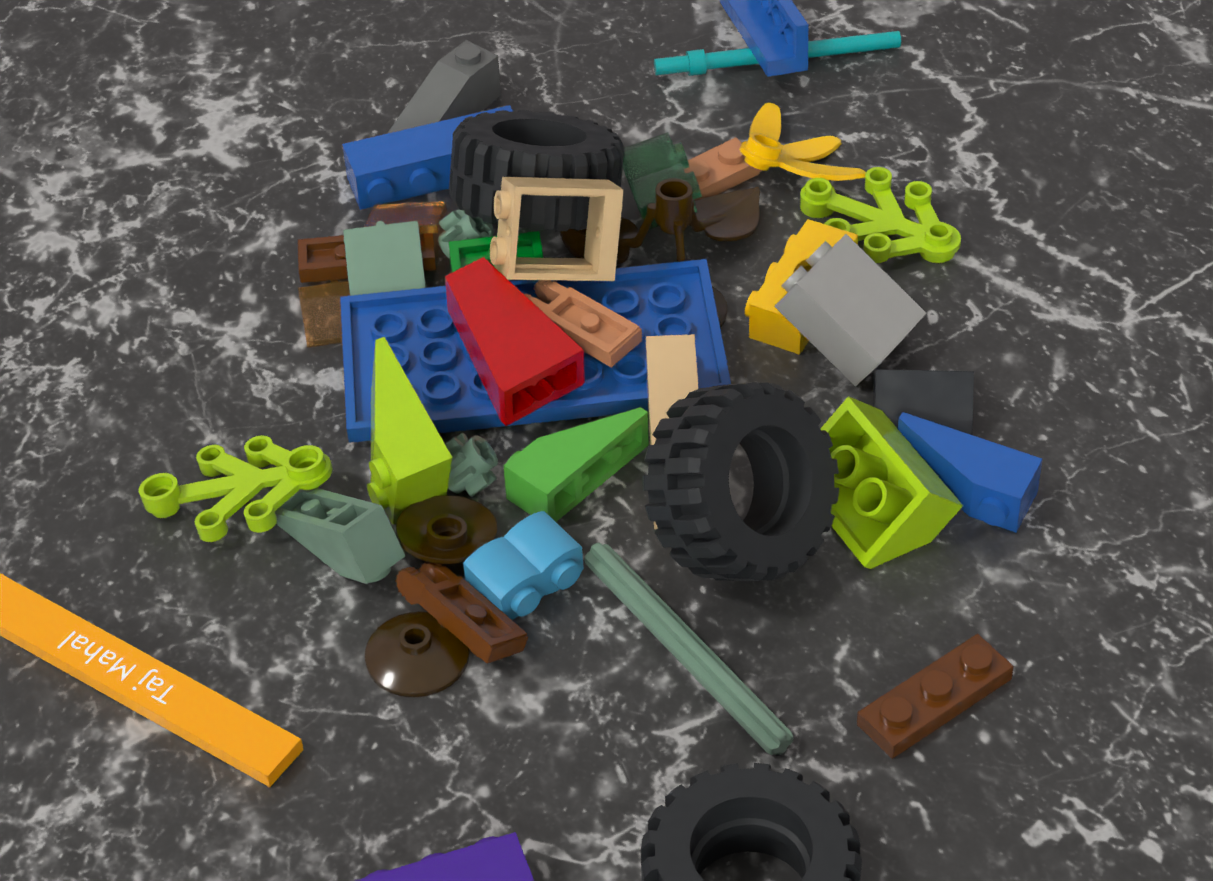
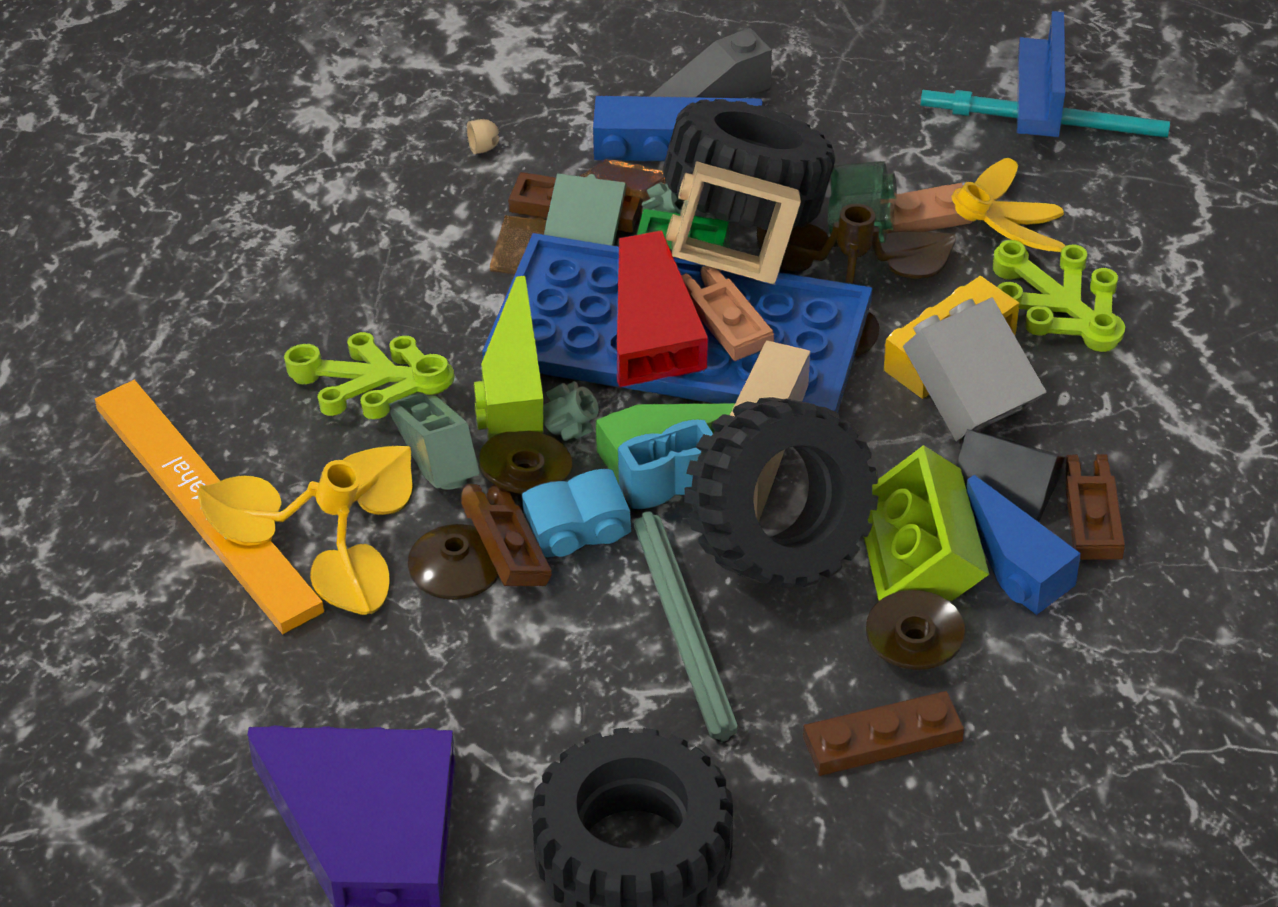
camera: 20 degrees right, 0 degrees up
none -> yellow plant [198,446,413,615]
none -> tan hinge [467,119,499,154]
none -> dark azure brick [618,420,713,509]
none -> dark brown dish [866,590,965,670]
none -> reddish brown hinge [1065,454,1125,560]

